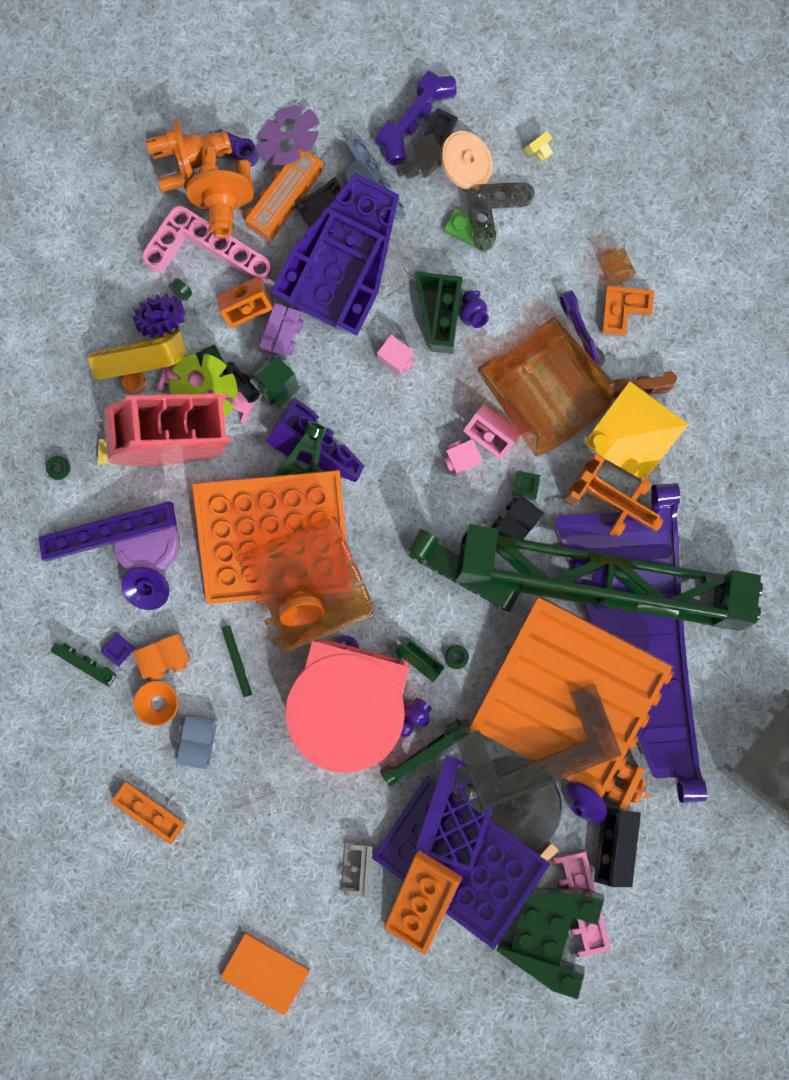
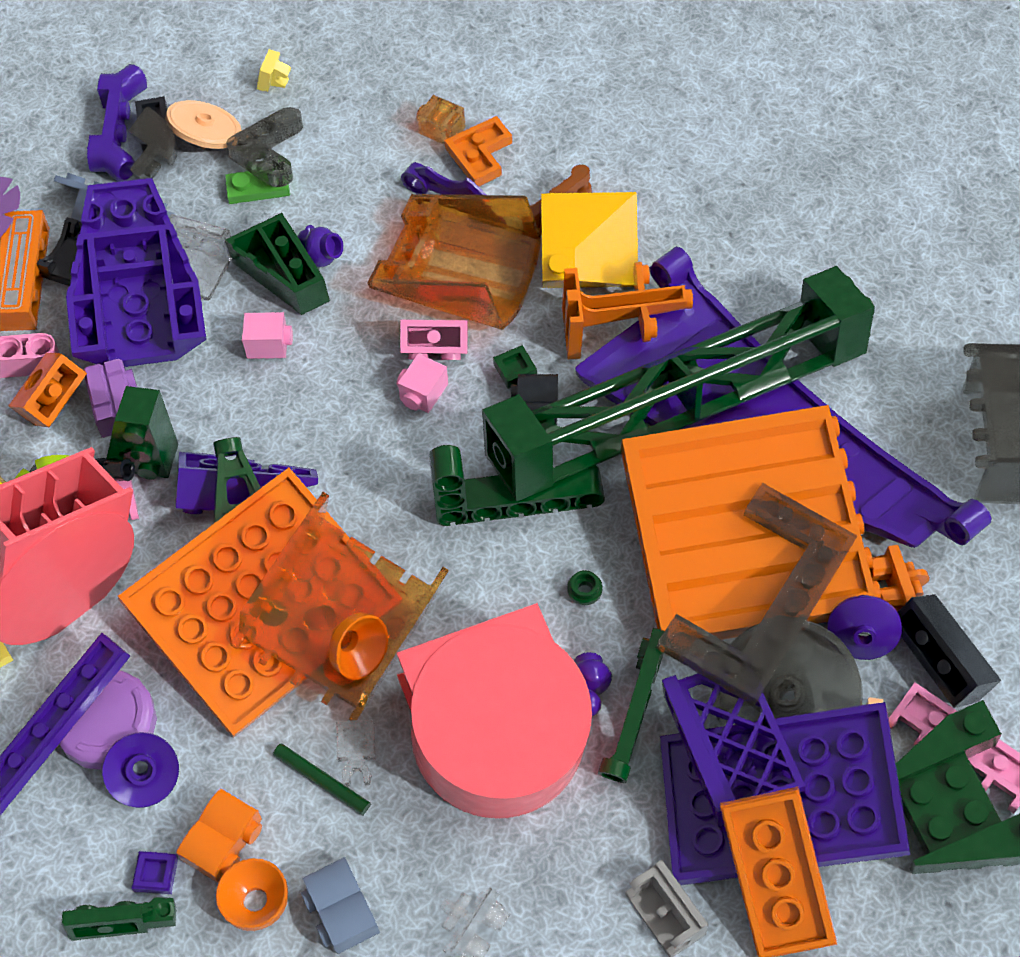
camera: 30 degrees left, 25 degrees down
dark green tile [395,637,444,682] -> none

